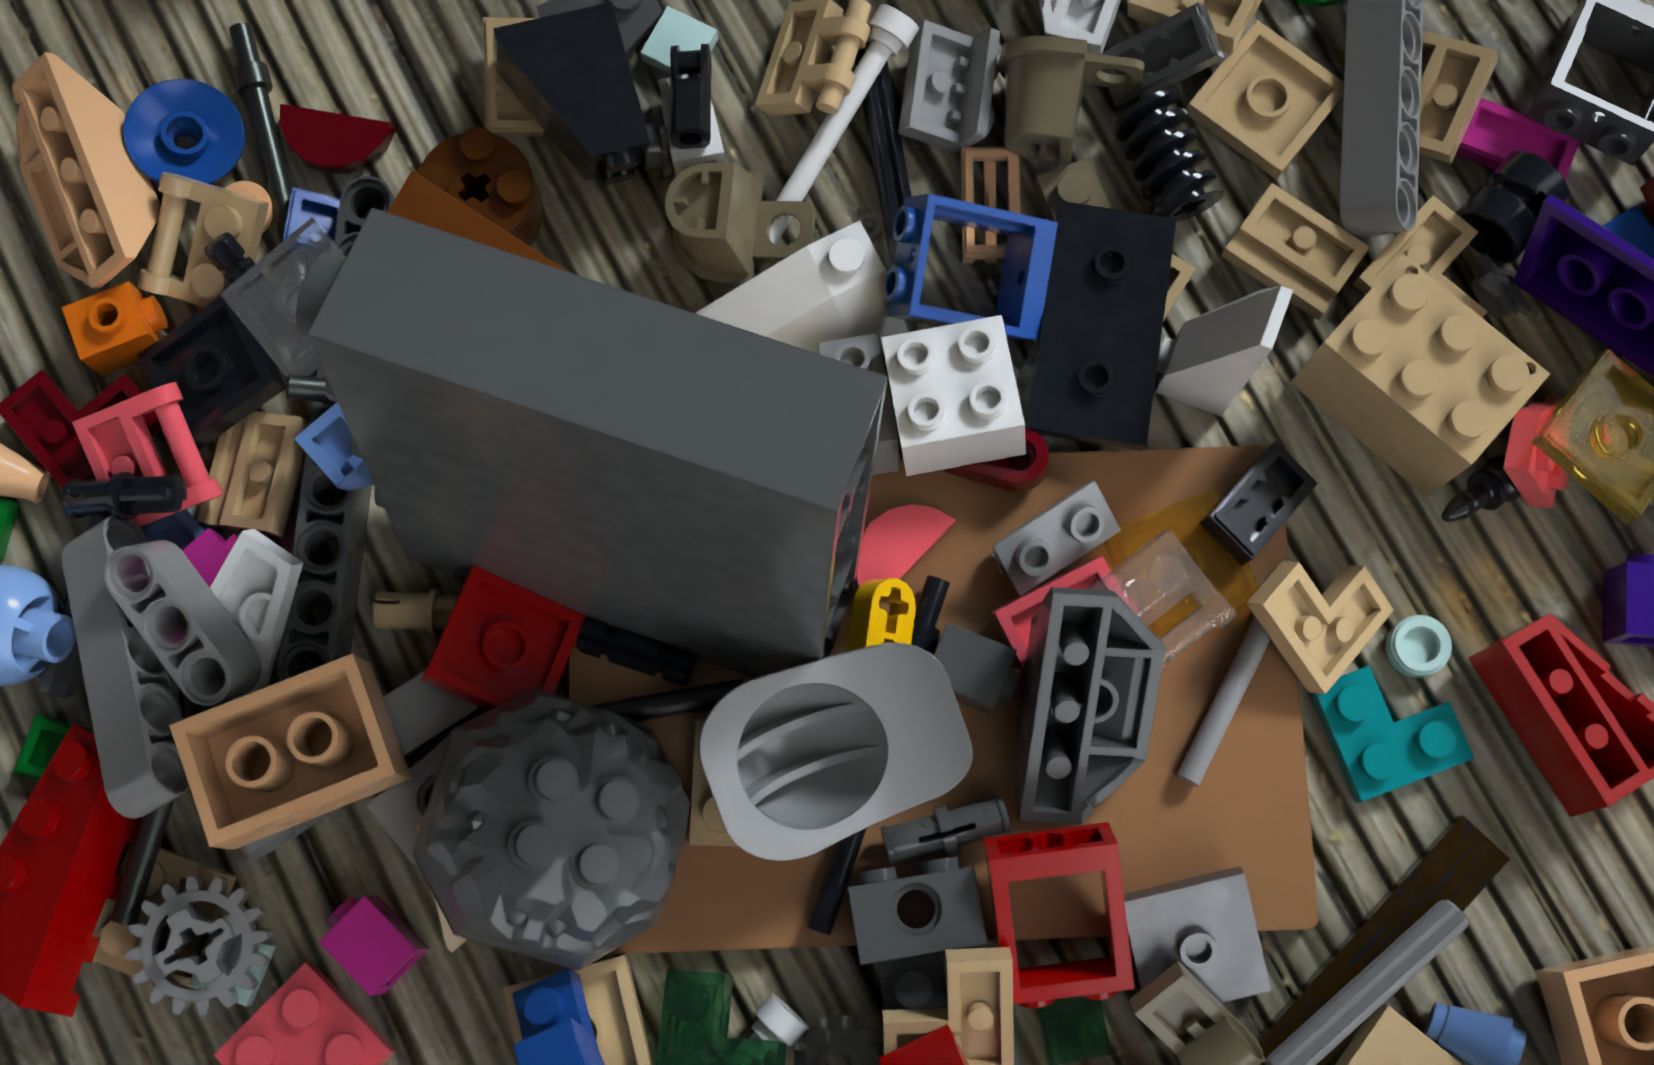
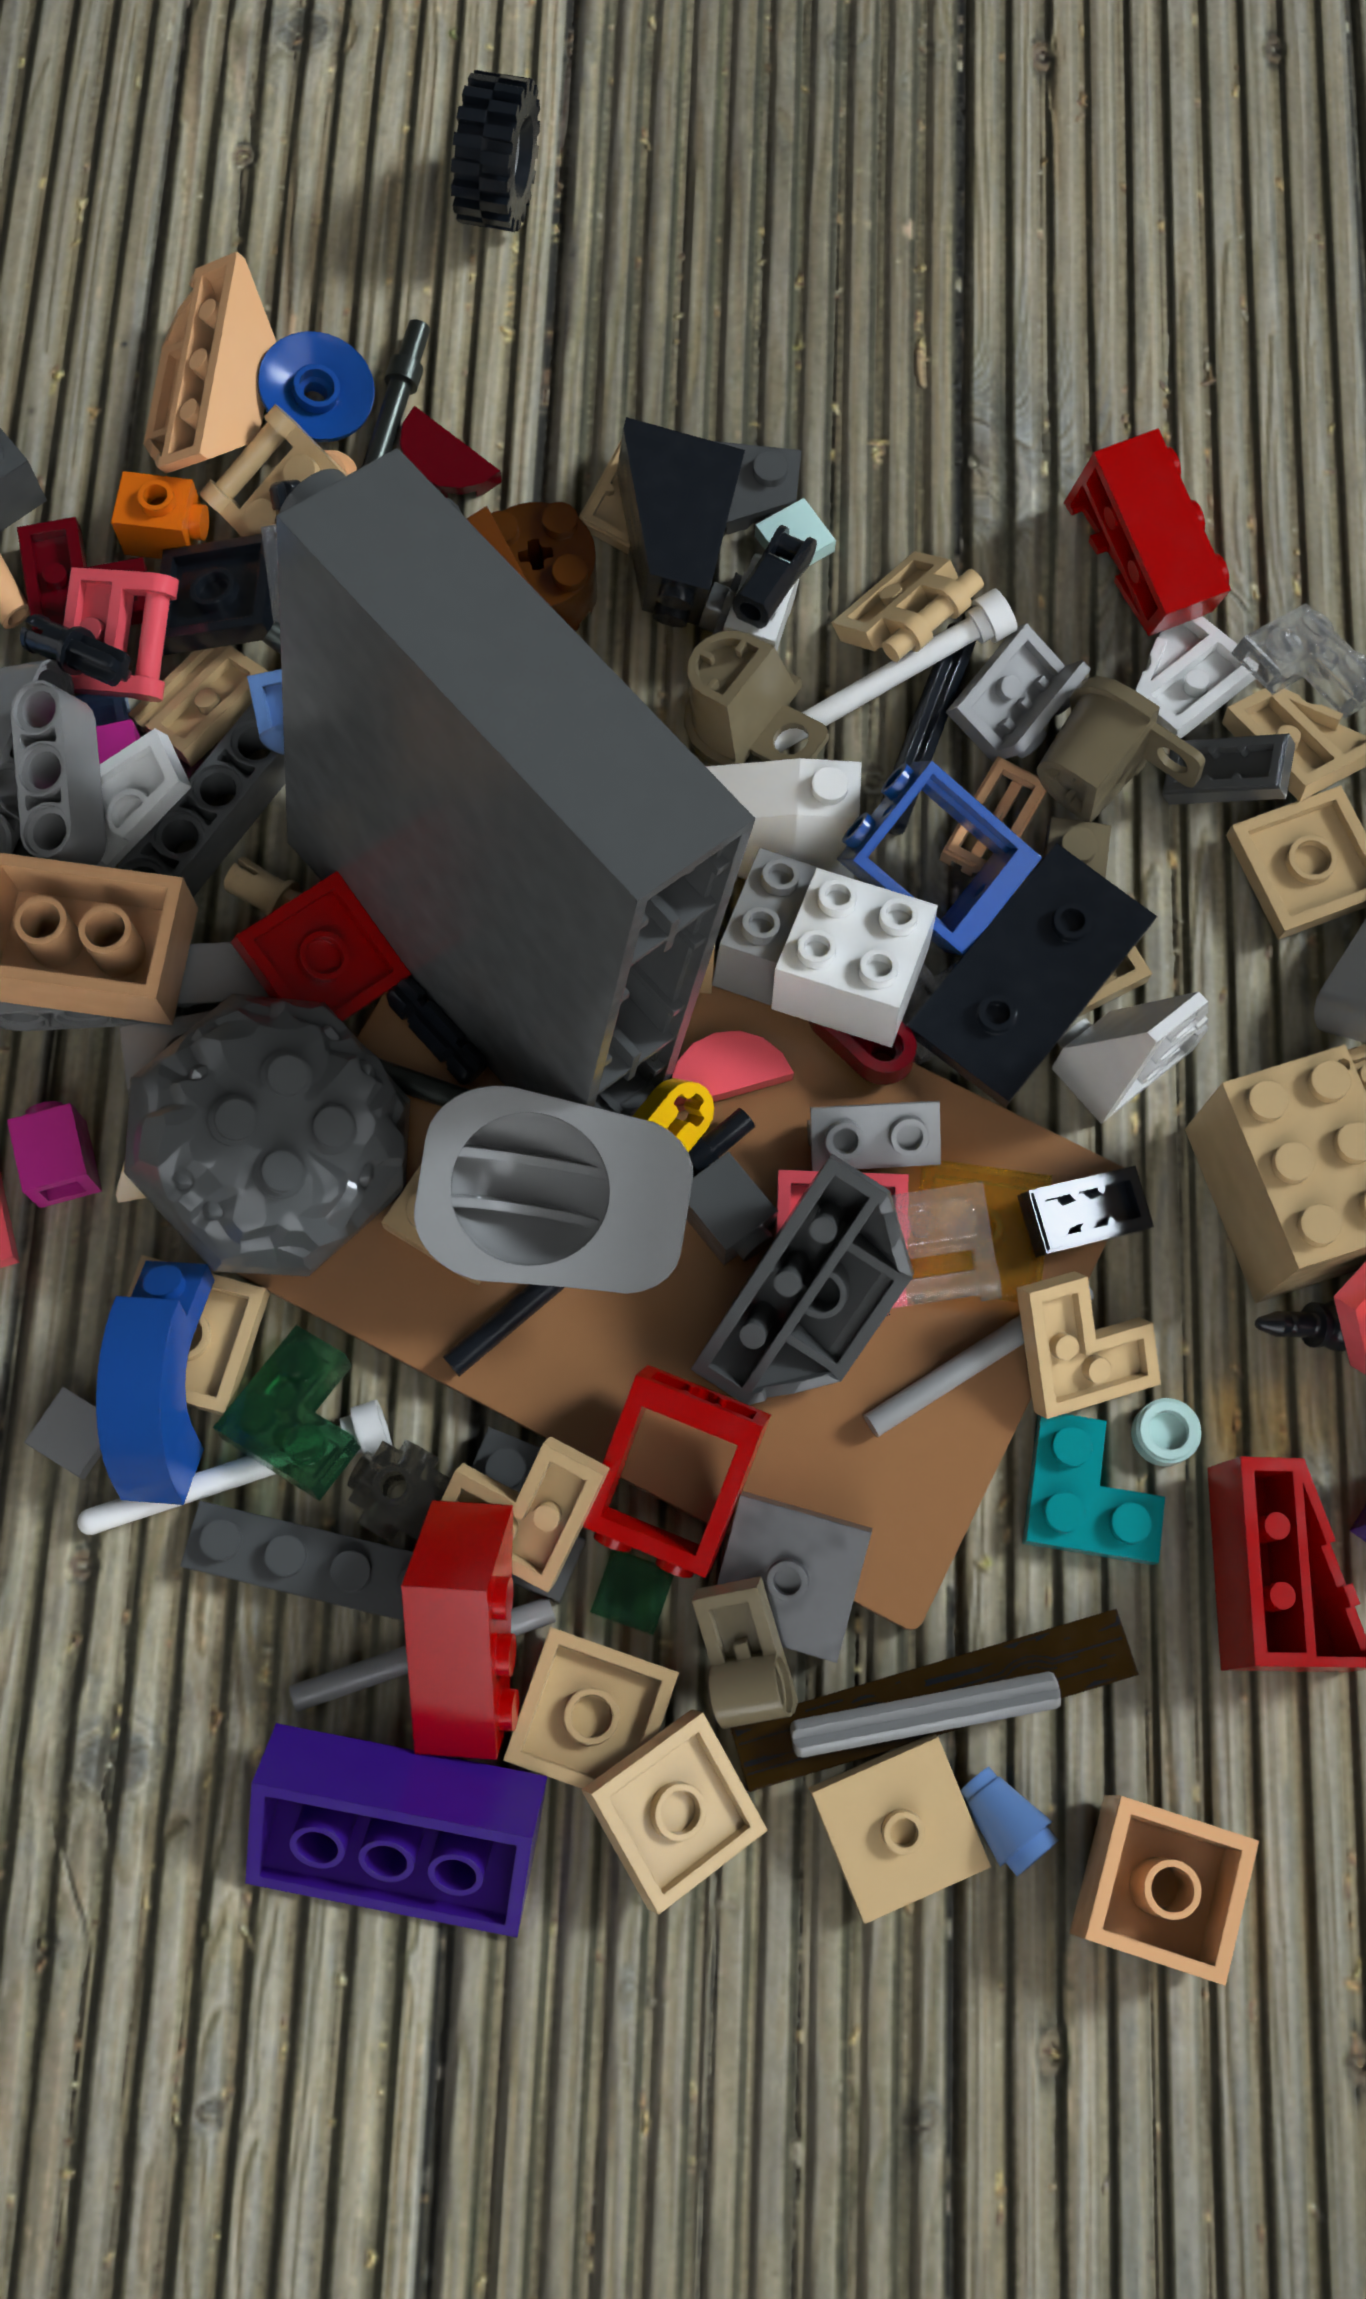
camera: 25 degrees right, 5 degrees down
dark grey brick [848,857,987,965] -> none
dark grey pin [880,795,1012,866] -> none
black piece [1114,88,1223,221] -> none
tan plate [1221,183,1370,320] -> none

